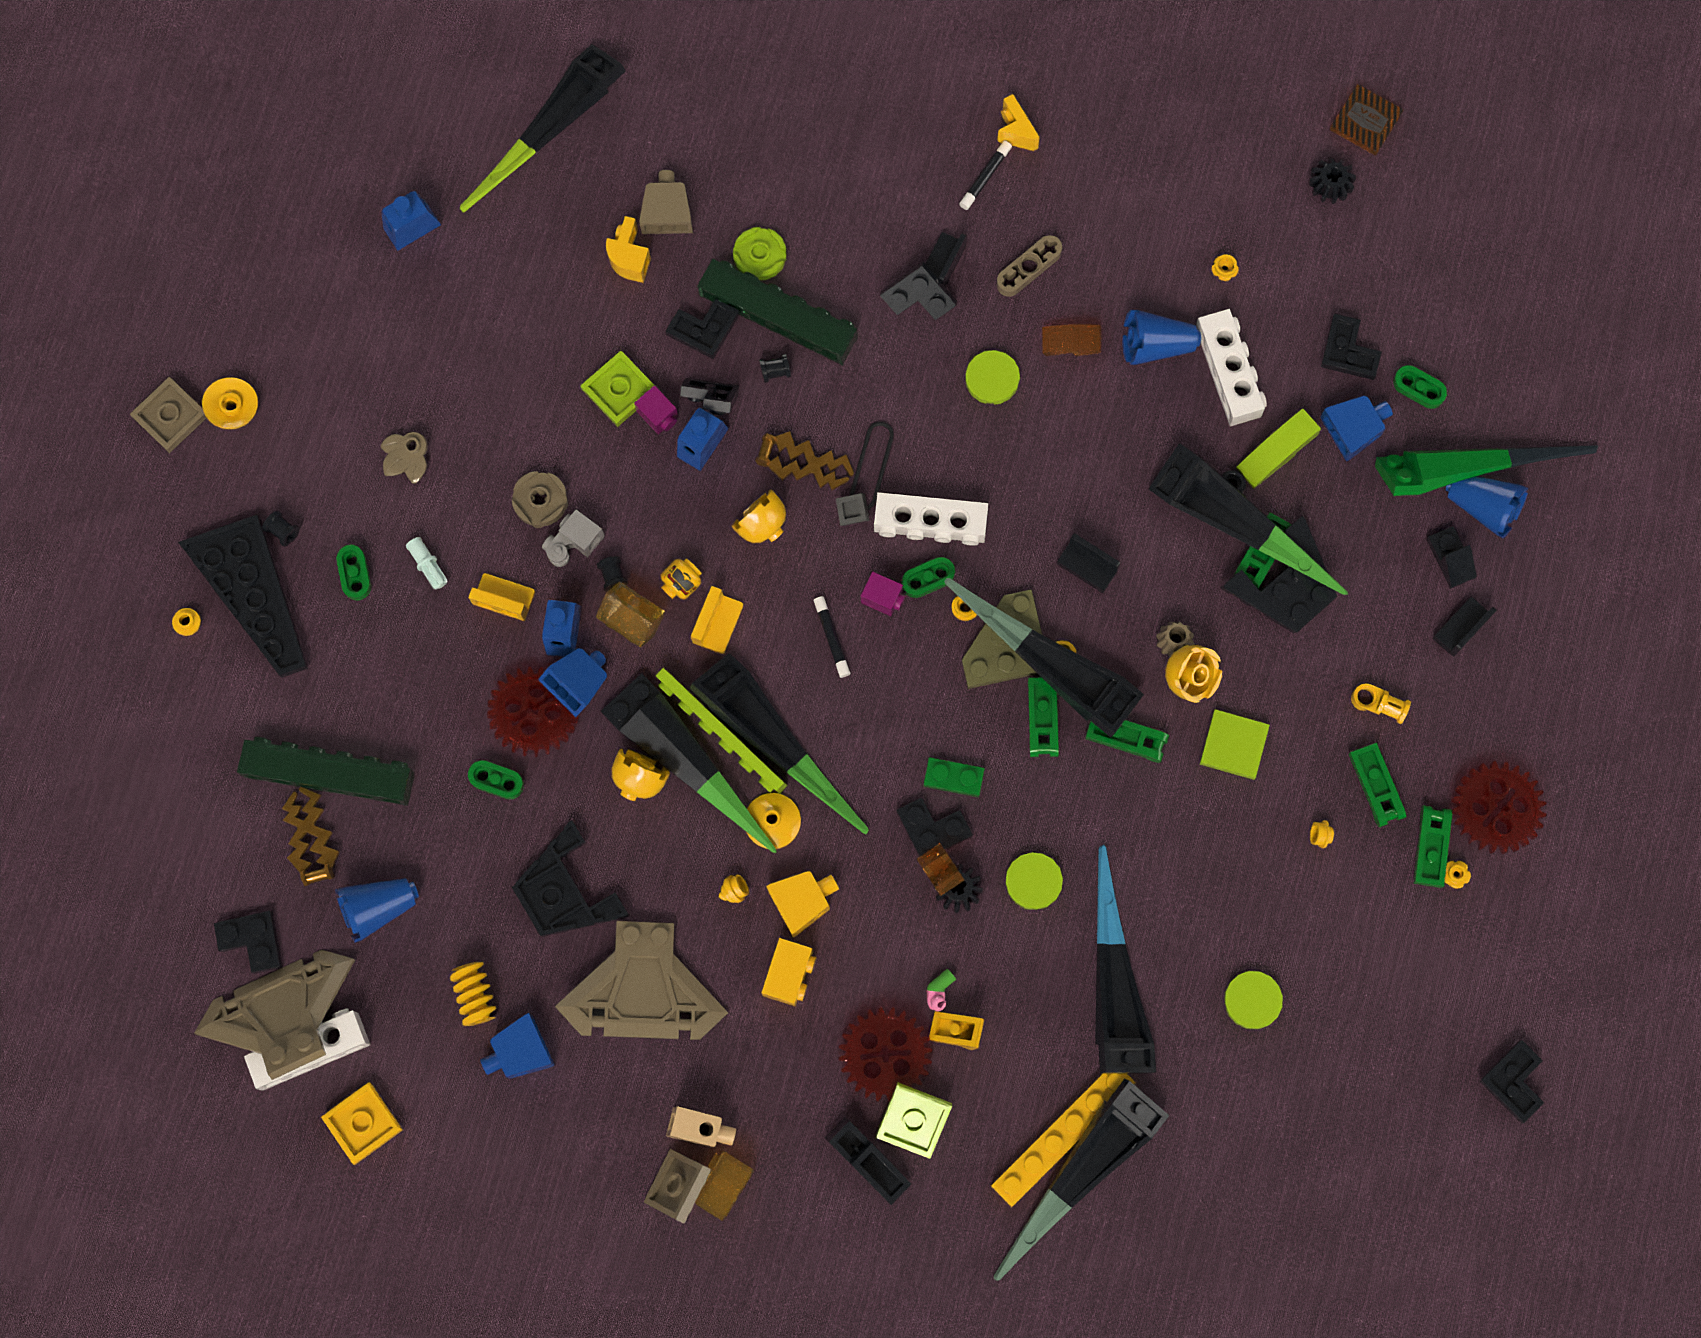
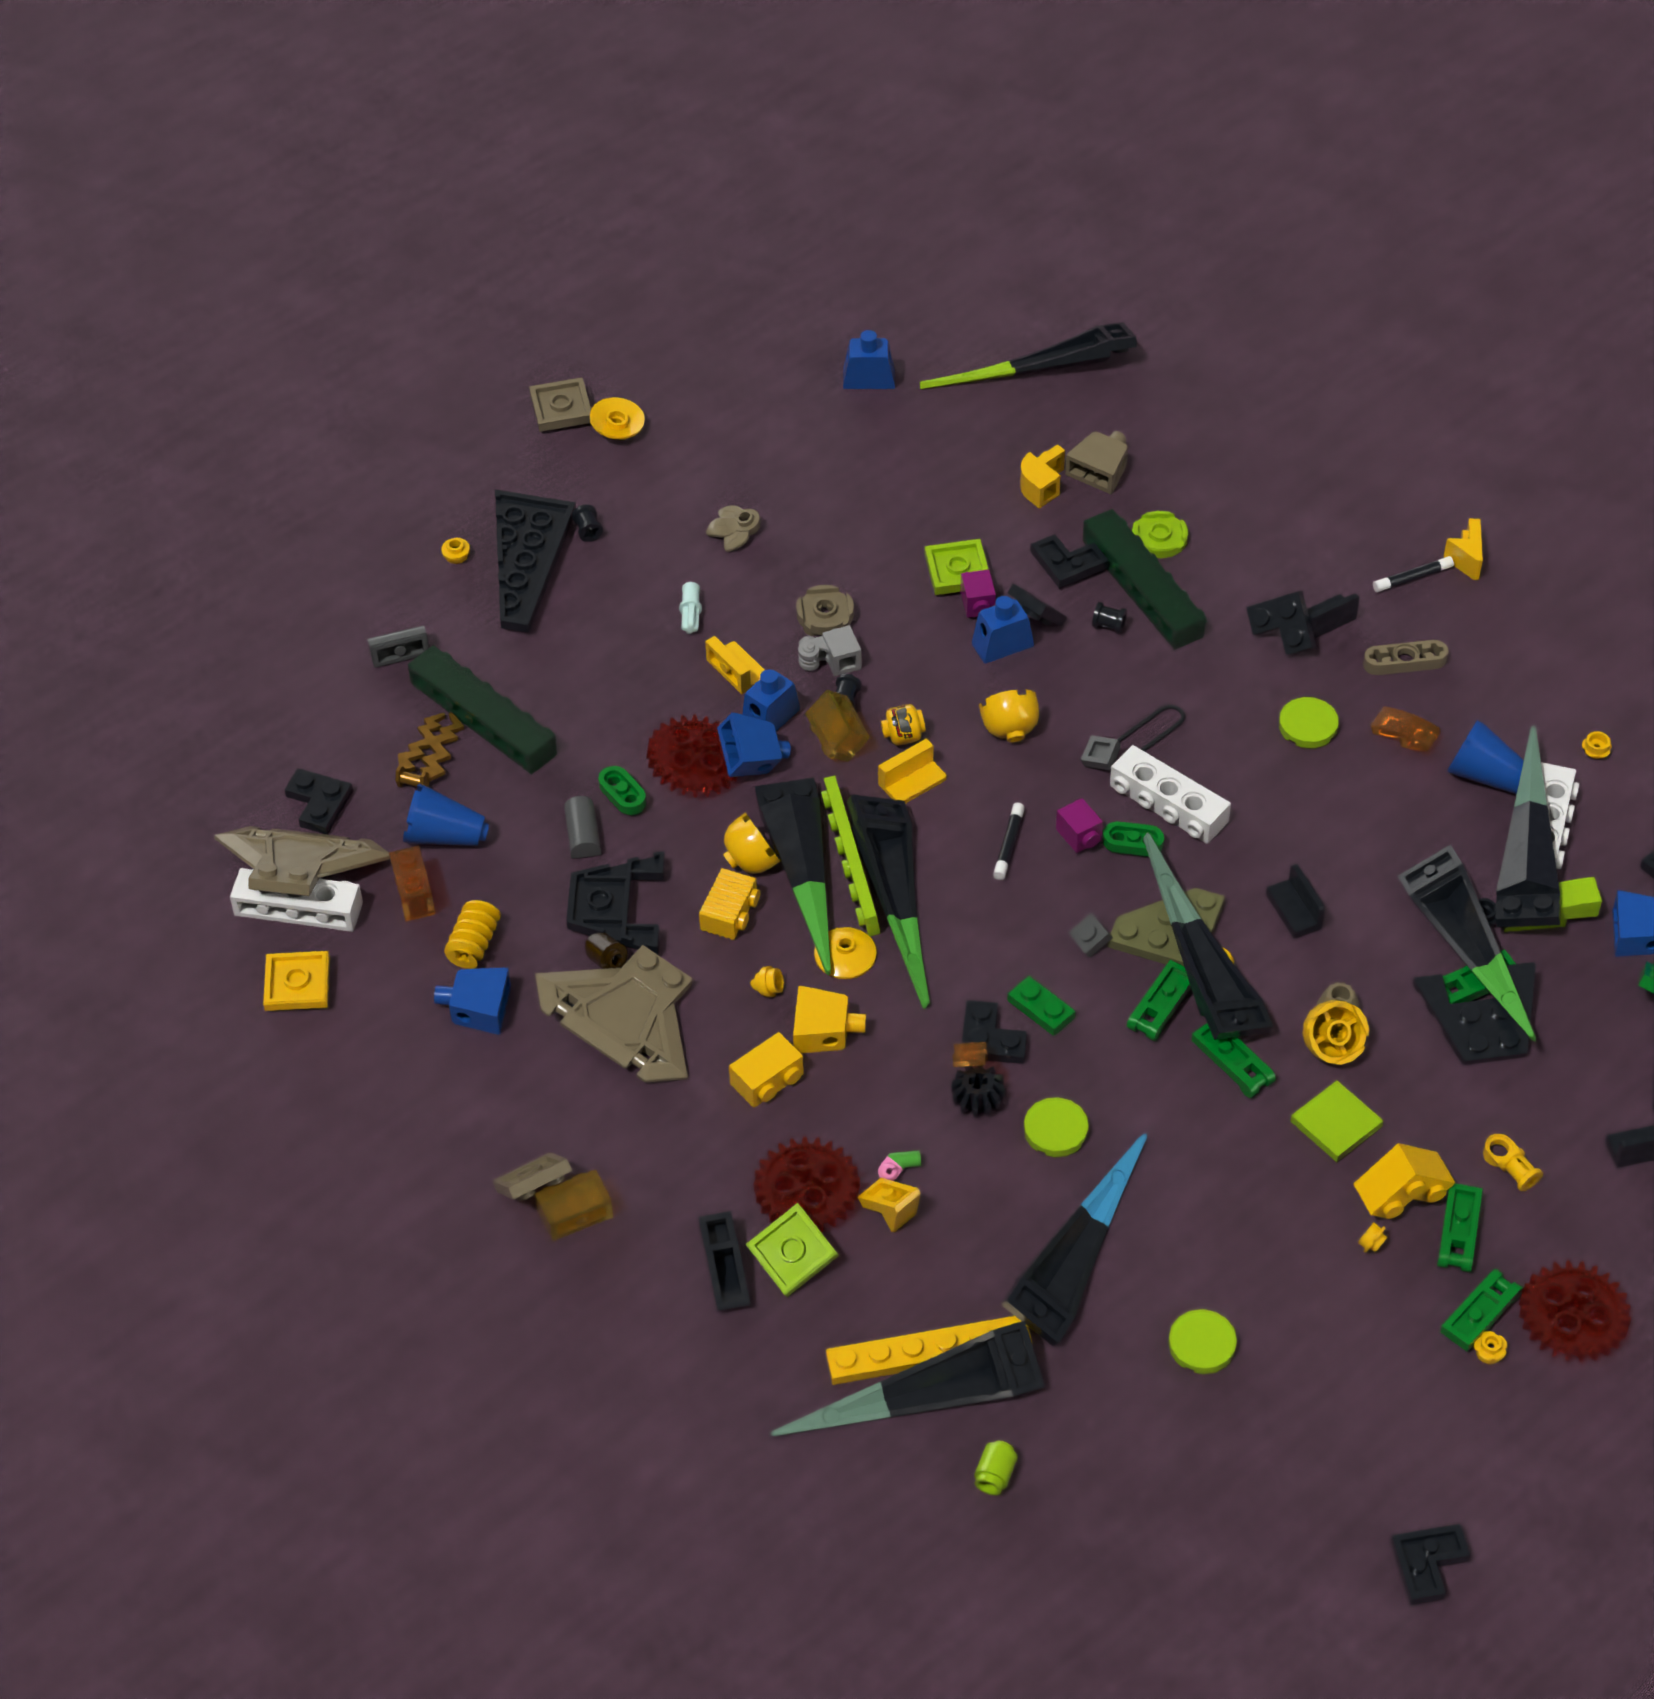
camera: 30 degrees right, 25 degrees down
green plate [336,545,371,600] -> none
tan torso [666,1106,736,1147] -> none
pearl gold piece [755,431,854,490] -> none
yellow plate [952,596,977,621] -> none
none -> dark grey brick [367,625,430,668]
none -> clear orange brick [389,846,435,922]
none -> dark grey brick [564,796,601,859]
none -> dark brown brick [585,933,628,969]
none -> yellow brick [699,868,760,940]
none -> lime brick [974,1440,1018,1495]
none -> dark grey plate [1068,912,1113,958]
none -> yellow brick [1353,1143,1455,1219]
none -> black plate [1495,725,1561,927]

